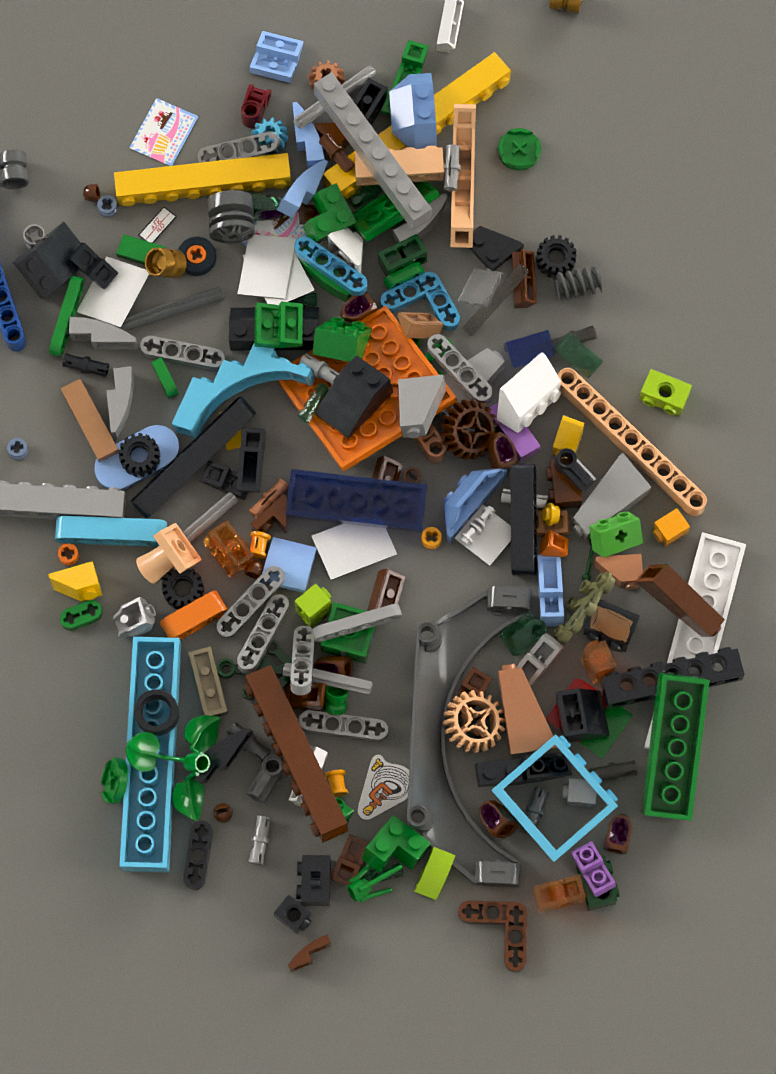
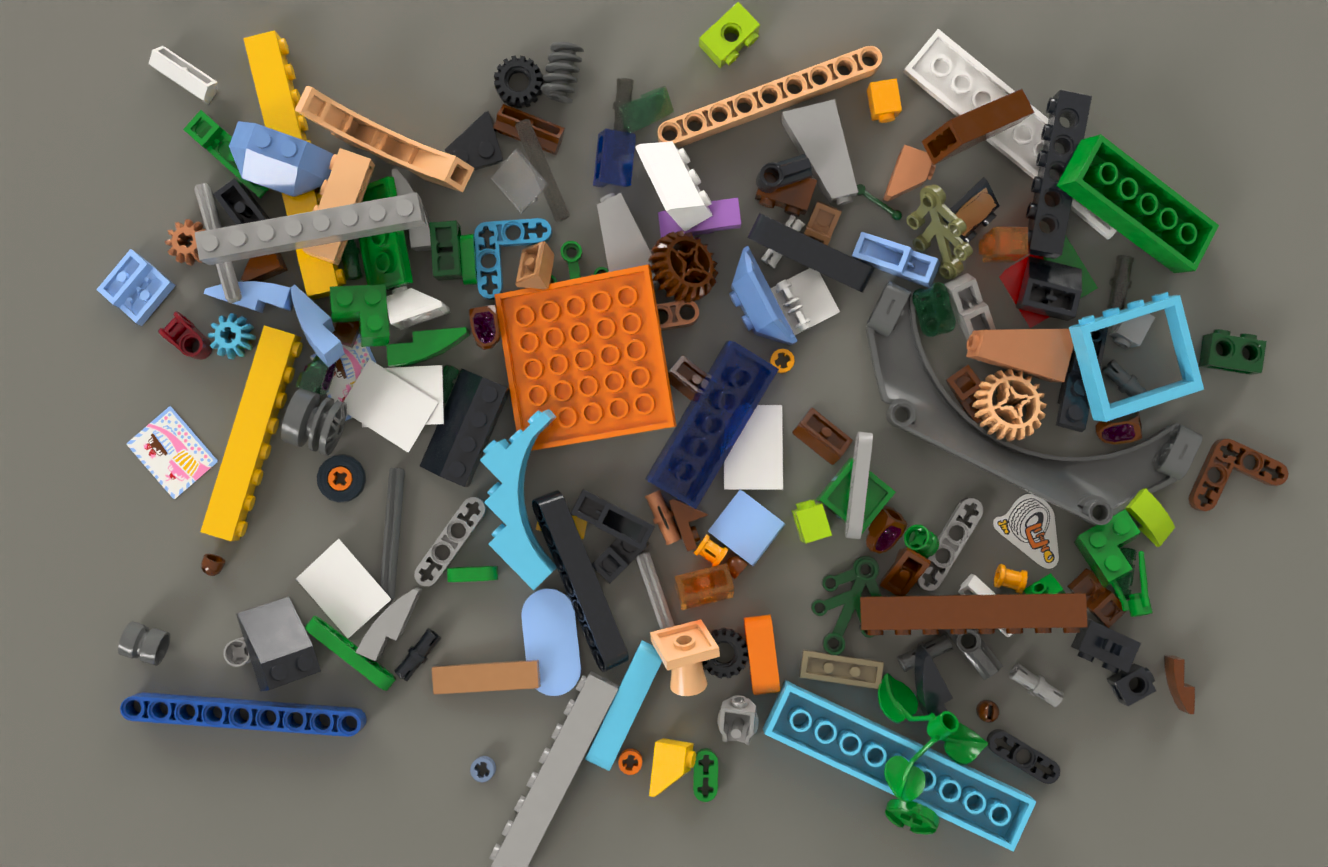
camera: 65 degrees left, 15 degrees up
black slope [68,242,118,290] -> none
sand blue bush [97,195,118,217] -> none
light grey slope [106,366,134,440] -> none
green tile [116,234,165,265] -> none
black tyre [118,433,161,477] -> none
black tyre [134,689,179,736] -> none
white sticker [138,207,177,243] -> none
pearl gold wheel [145,248,187,278] -> none
light grey beam [197,131,280,163] -> none
light grey beam [217,566,285,637] -> none
light grey beam [237,594,289,674] -> none
green slope [254,301,303,348] -> none
light grey axle [283,663,373,695] -> none
light grey beam [290,626,315,695] -> none
dark azure beam [294,237,367,296] -> none
clear green axle [298,383,329,423] -> none
light grey pin [300,353,339,385] -> none
green slope [313,317,372,362] -> none
black slope [315,355,393,439] -> none
reddish brown axle [319,134,354,173] -> none
light grey slope [398,375,446,438] -> none
reddish brown hinge [403,467,422,486] -> none
light grey beam [427,334,492,404] -> none
light grey pin [444,144,461,191] -> none
rock [488,432,518,469] -> none
green tile [498,128,541,171] -> none
clear orange brick [533,874,586,913] -> none
orange slope [540,530,569,557] -> none
yellow plate [542,503,560,526] -> none
yellow slope [552,415,585,459] -> none
medium lavender slope [571,841,616,897] -> none
bright green brick [589,512,643,558] -> none
rock [603,814,632,855] -> none

